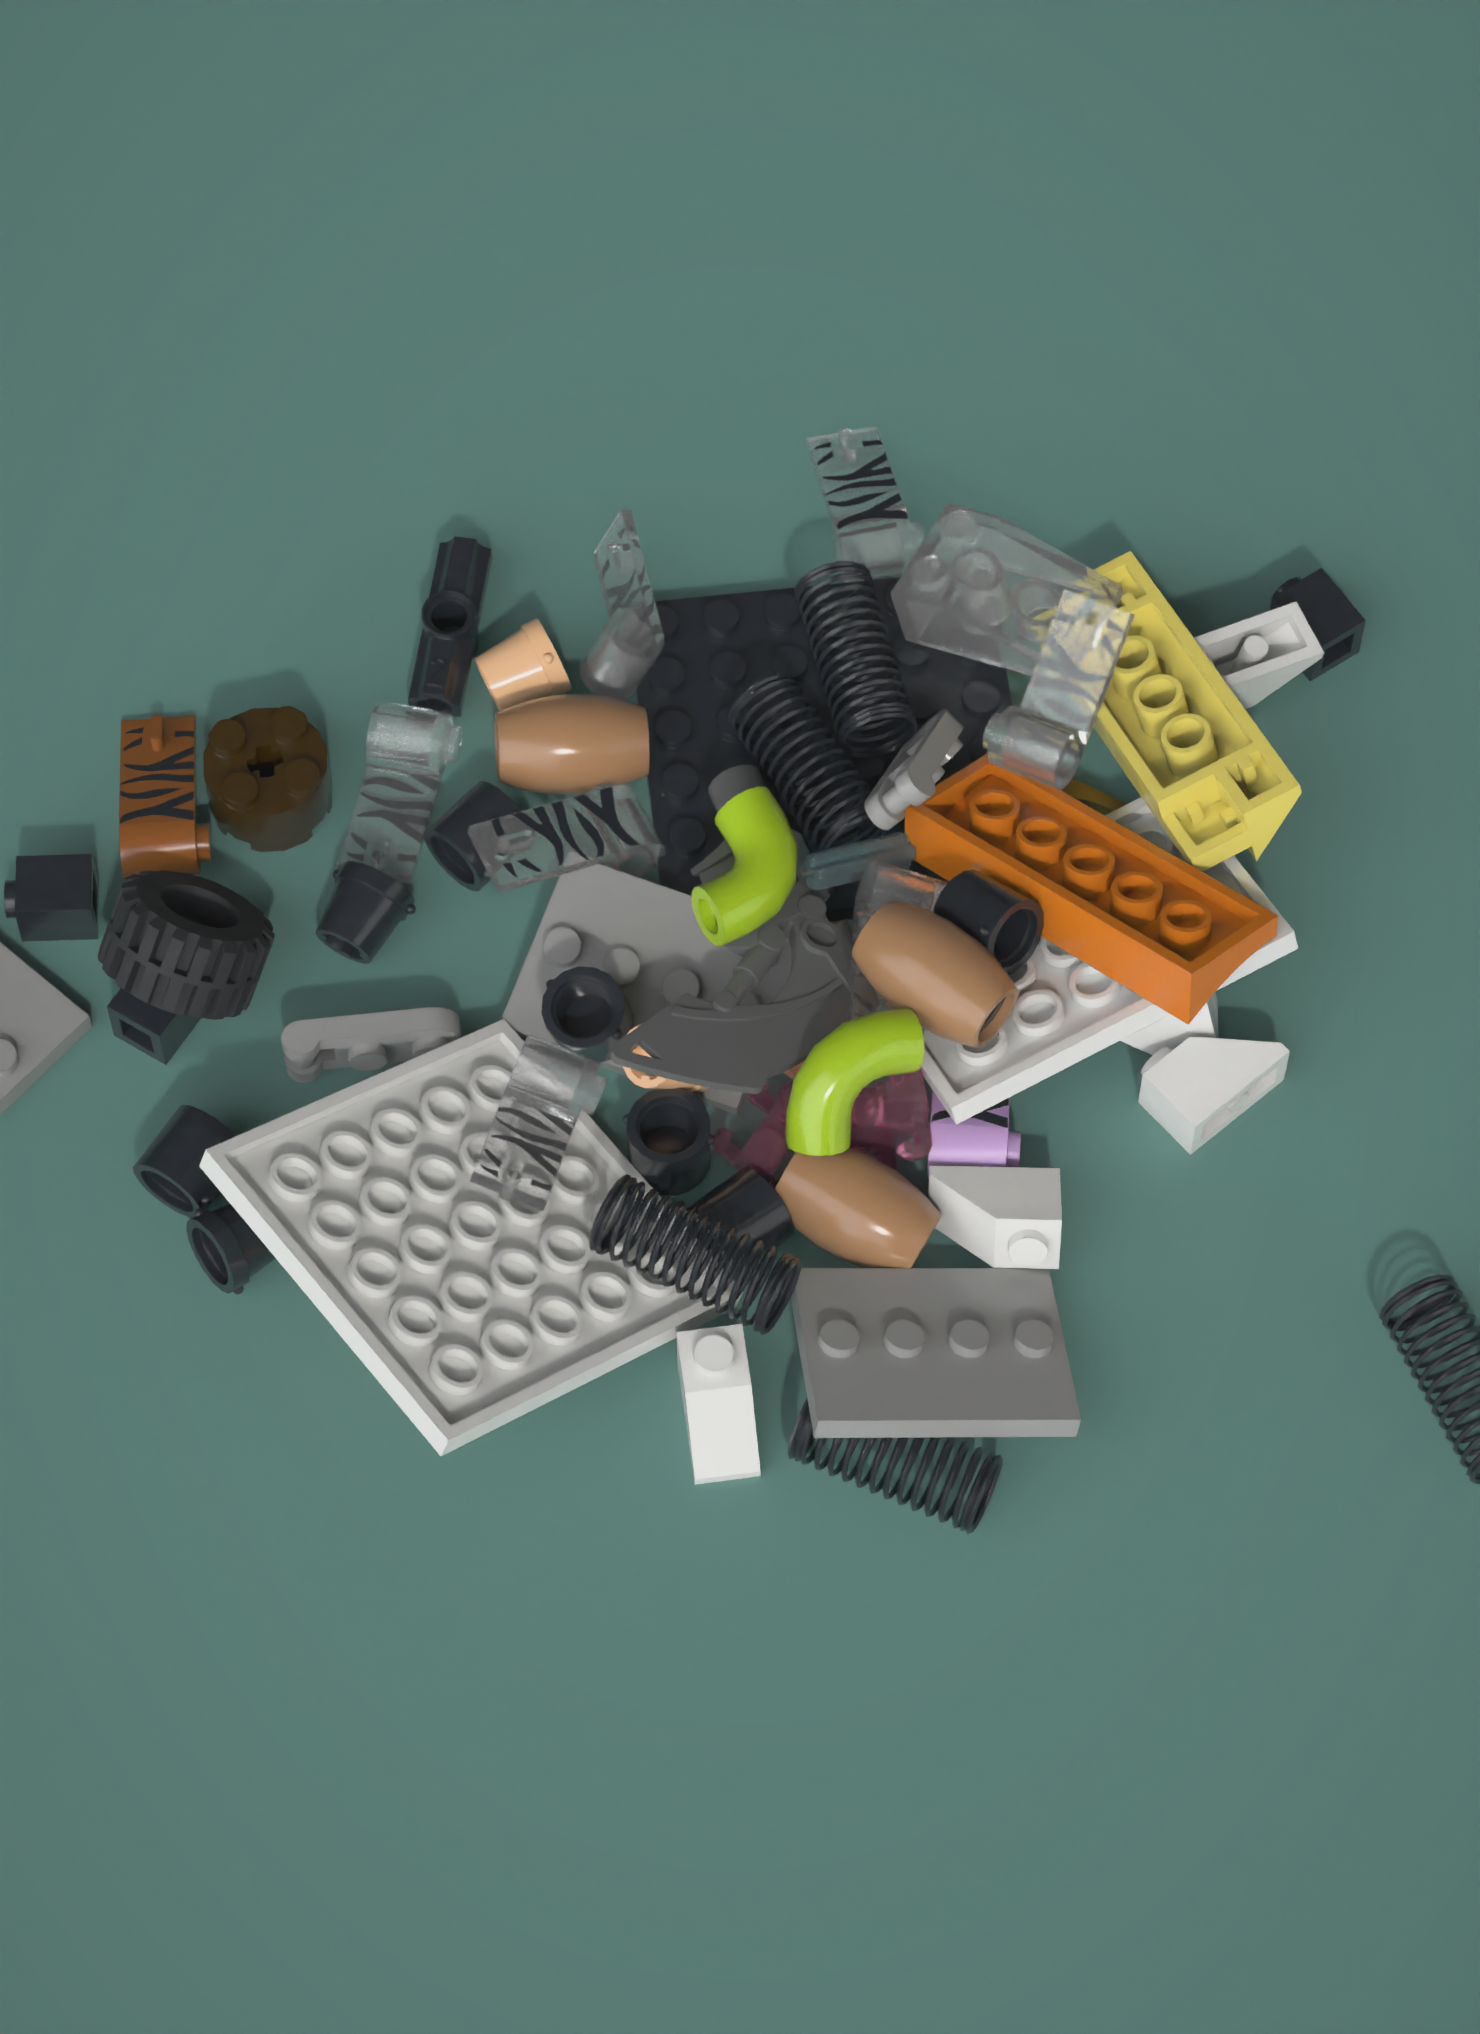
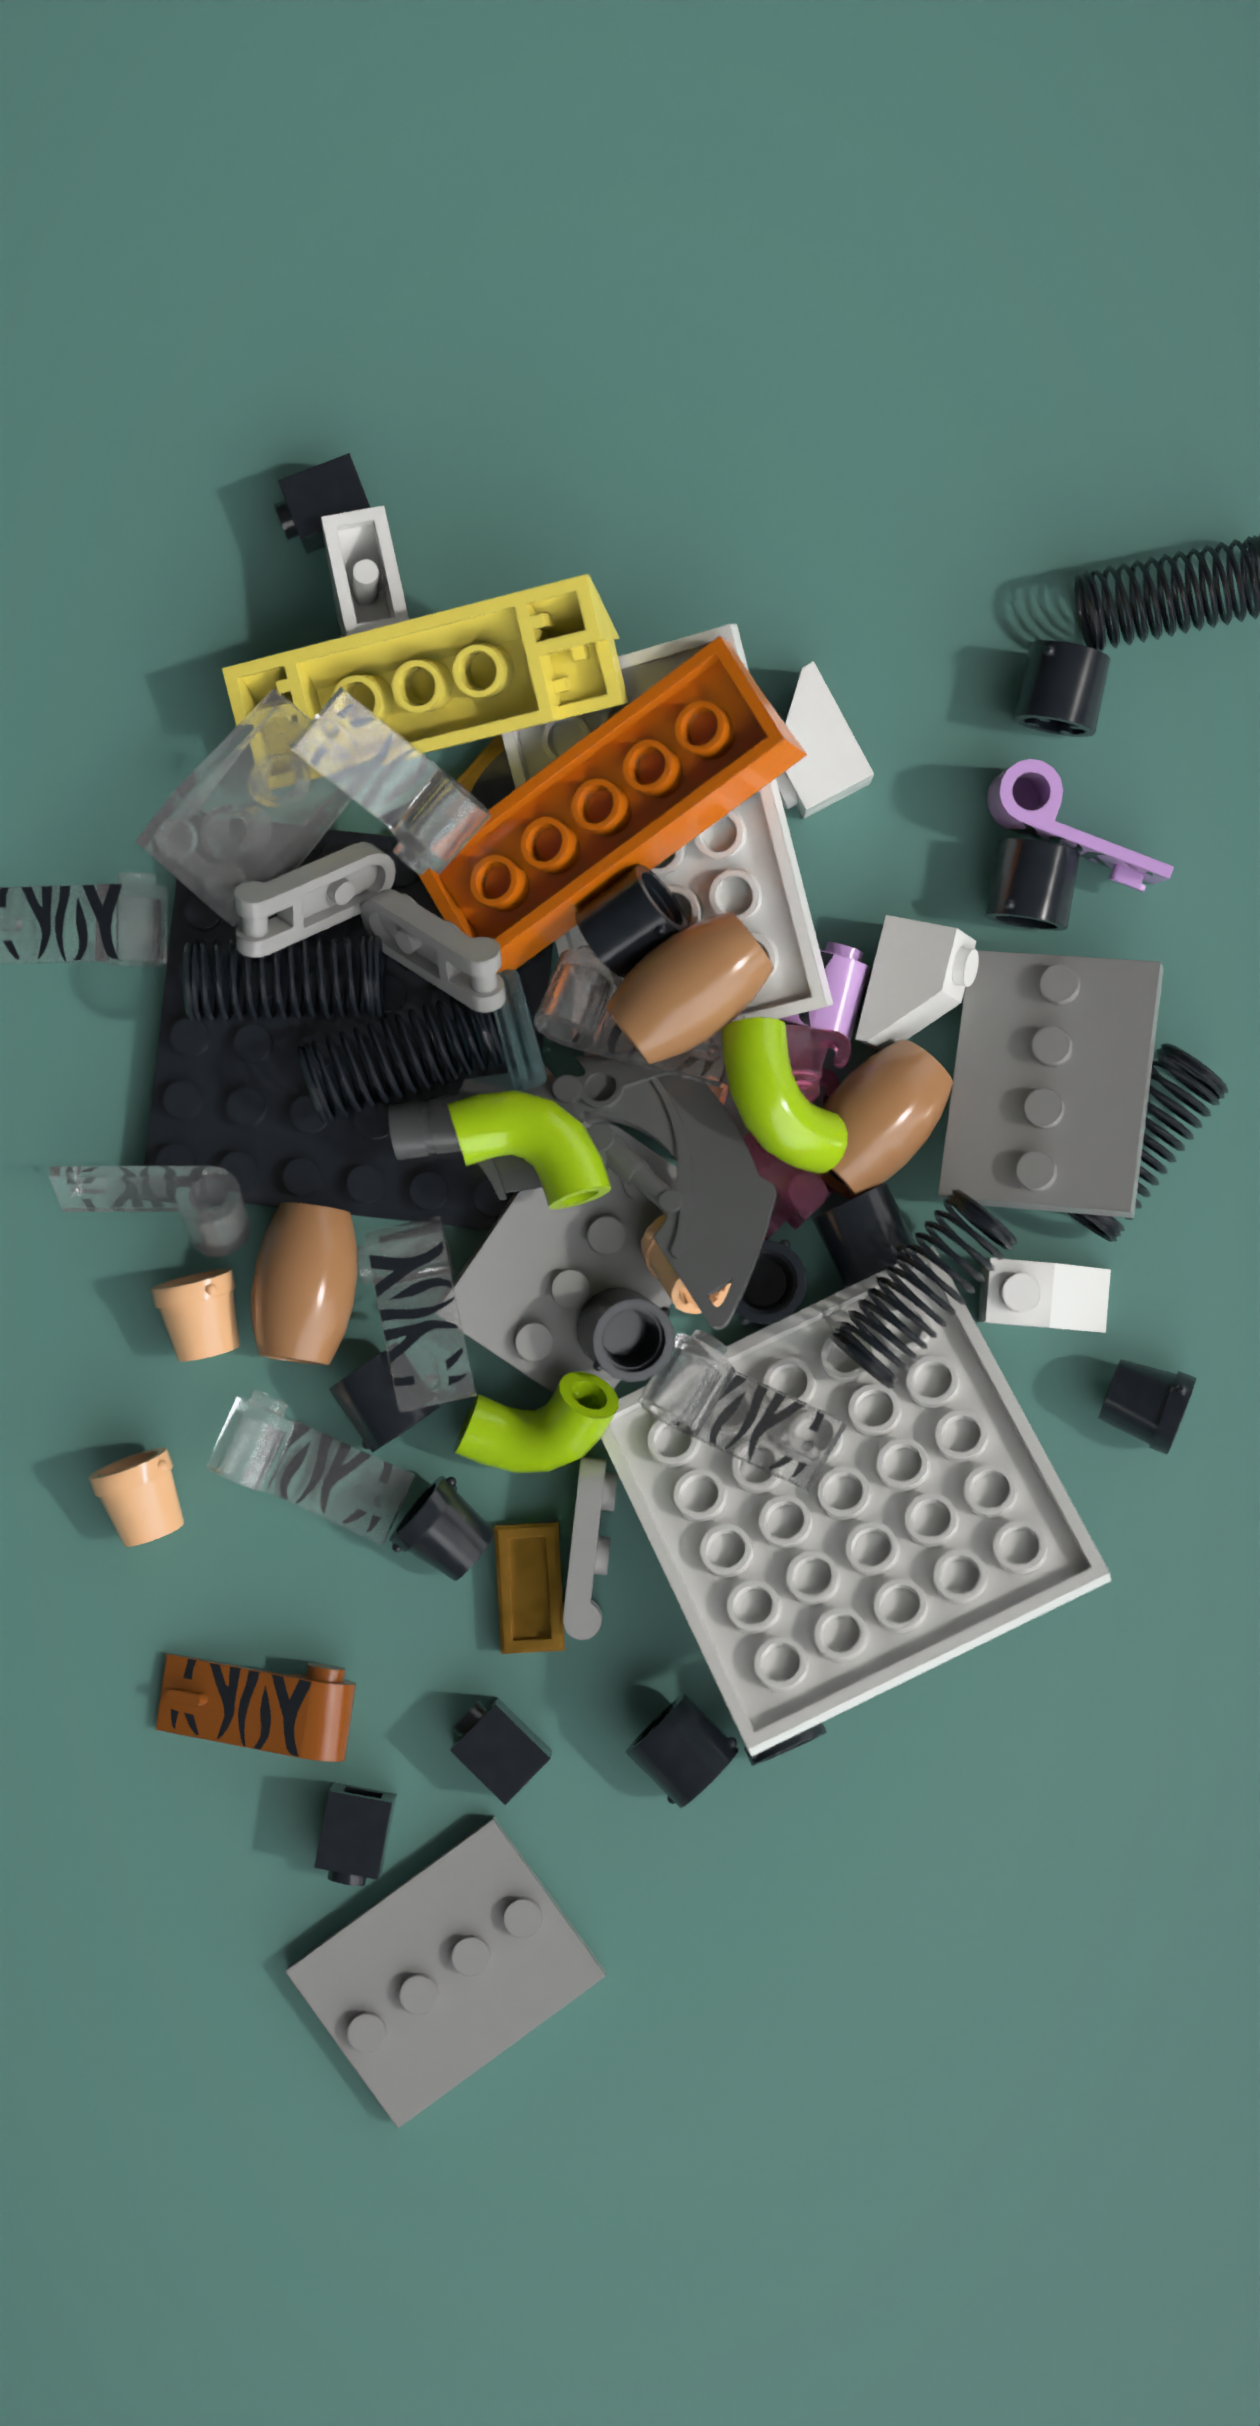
camera: 75 degrees left, 25 degrees up
black tyre [98,870,275,1020] -> none
dark brown brick [203,706,332,852] -> none
black piece [408,536,492,722] -> none
none -> light nougat piece [88,1447,184,1547]
none -> light grey plate [234,842,396,958]
none -> lime cylinder [454,1371,619,1473]
none -> pearl gold tile [494,1521,565,1654]
none -> black piece [985,838,1080,931]
none -> lavender door [987,759,1174,892]
none -> black piece [1014,640,1110,737]
none -> black piece [1098,1359,1196,1455]

